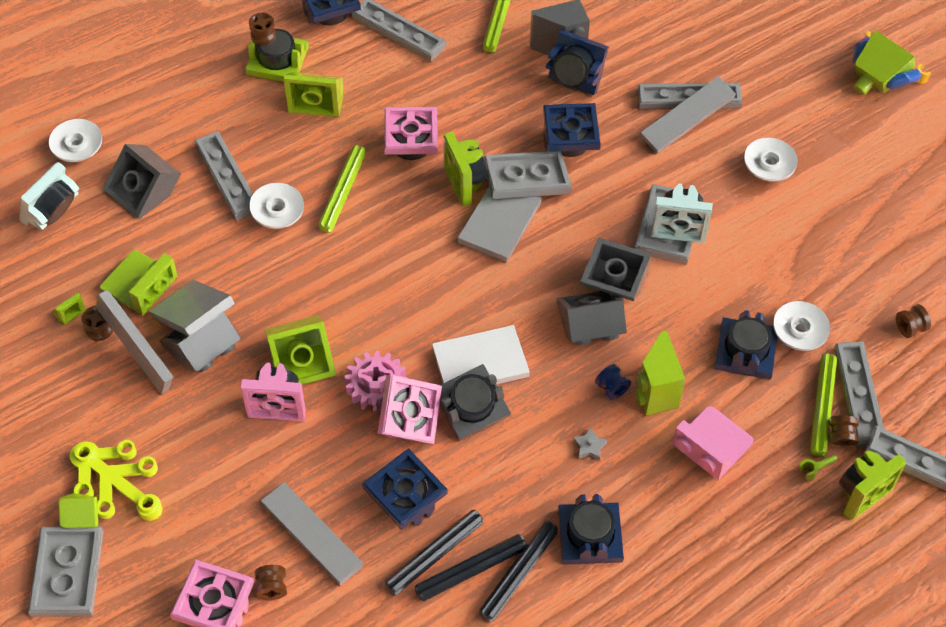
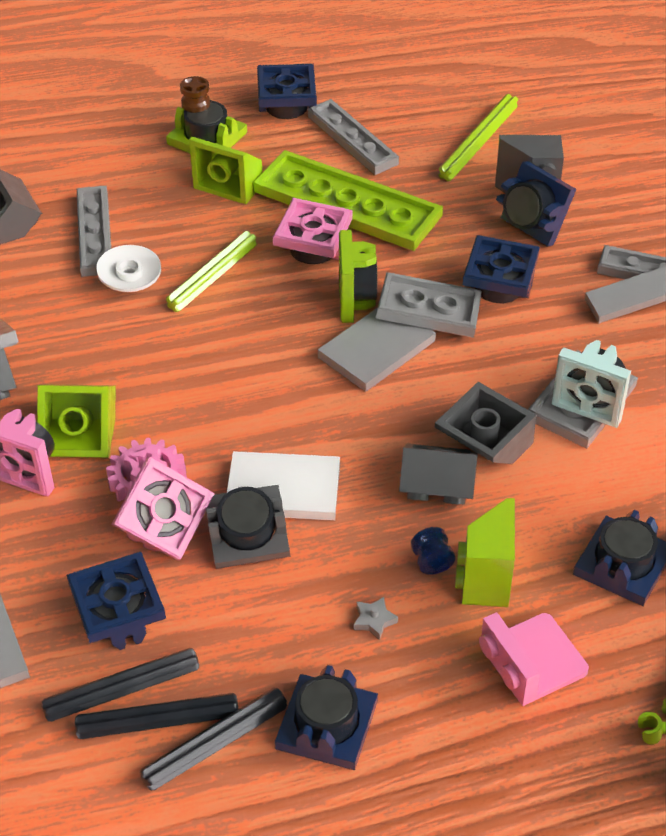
camera: 20 degrees right, 10 degrees down
none -> lime plate [253,150,443,251]

